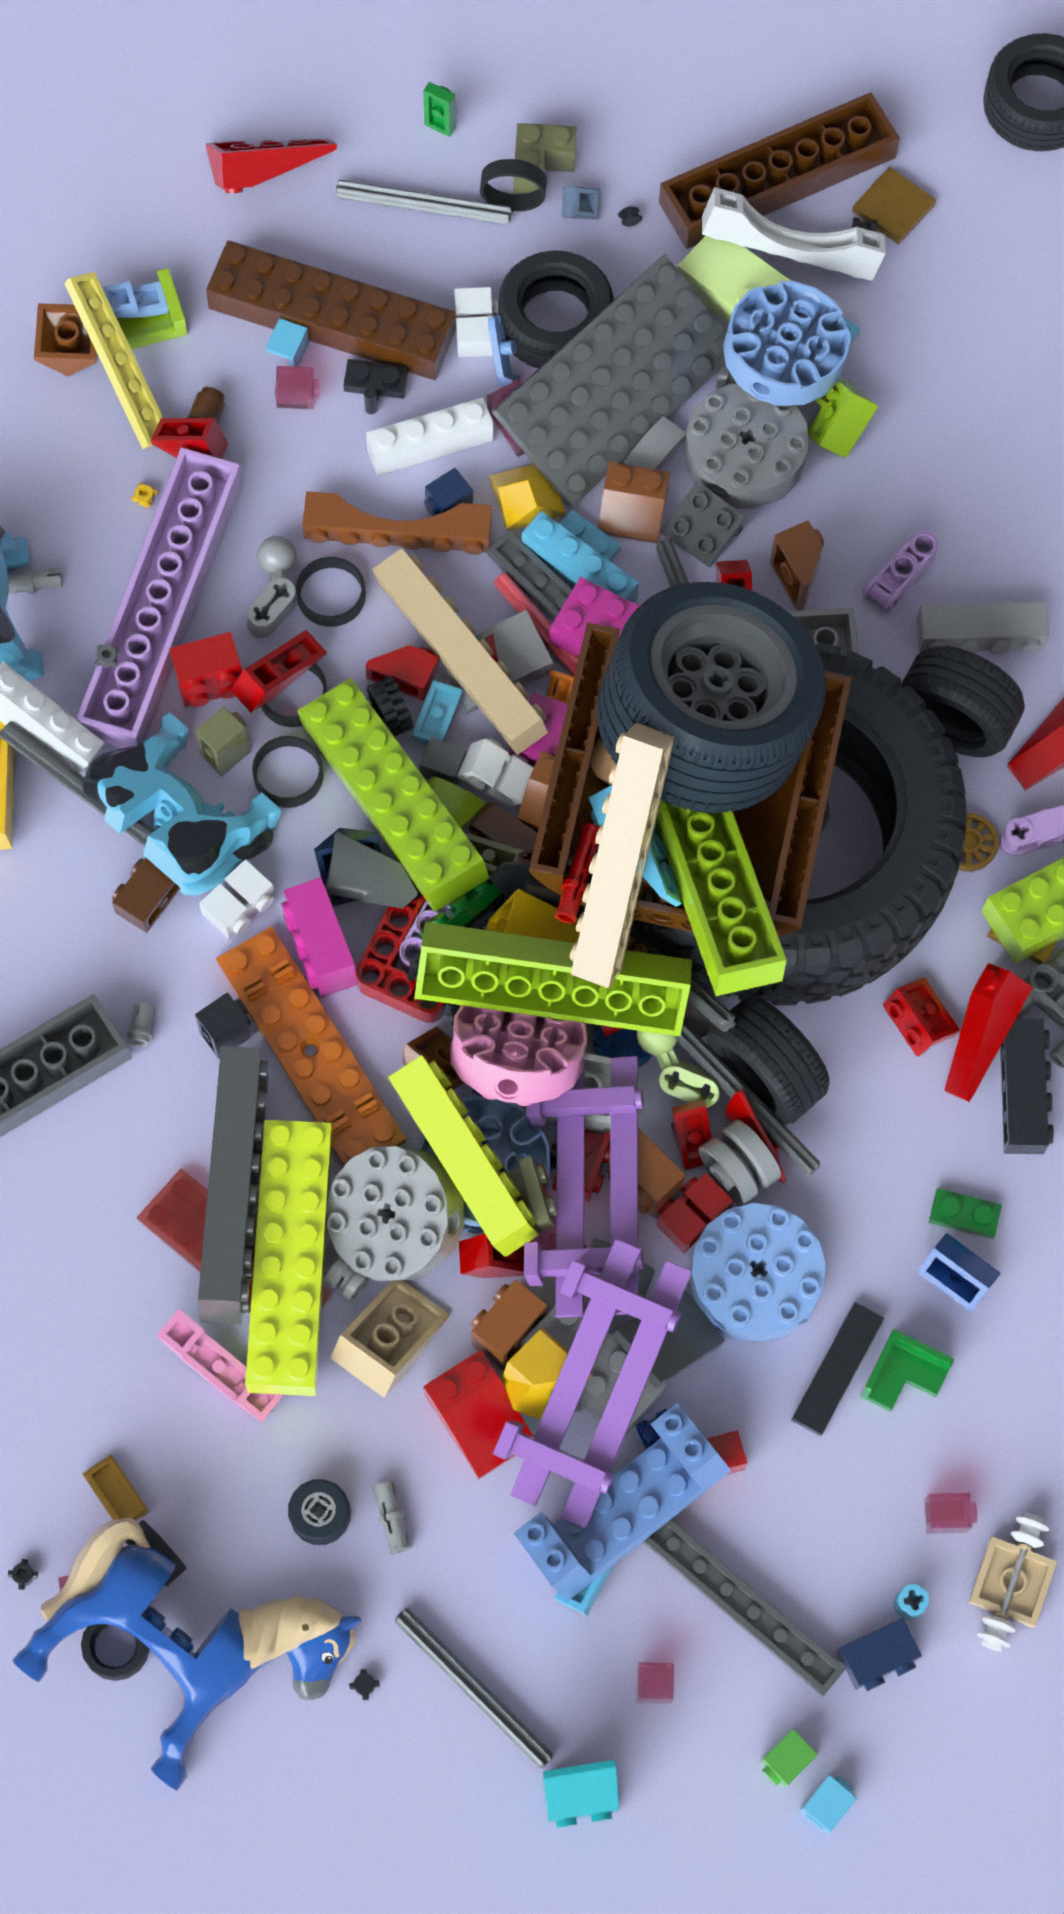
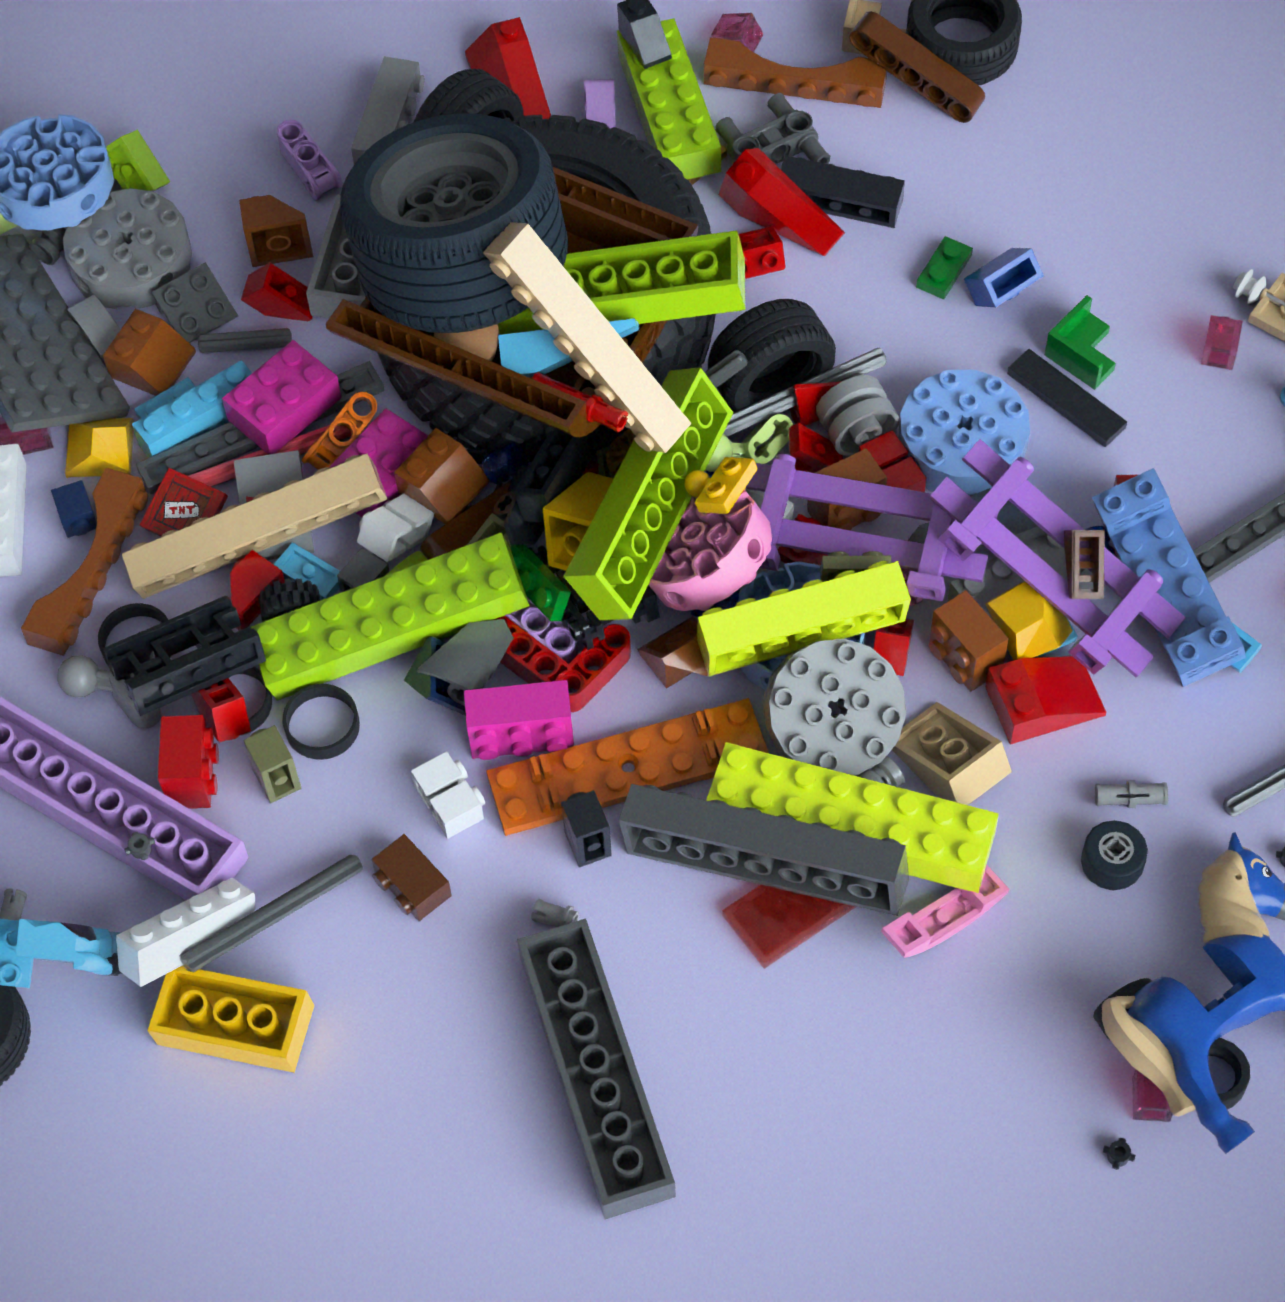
camera: 70 degrees left, 10 degrees down
medium azure animal [83,712,281,896] -> none
pearl gold tile [83,1454,149,1521] -> none
none -> black fence [104,596,266,716]
none -> tile [139,468,228,536]
none -> yellow plate [684,457,758,514]
none -> reddish brown slope [1064,530,1105,599]

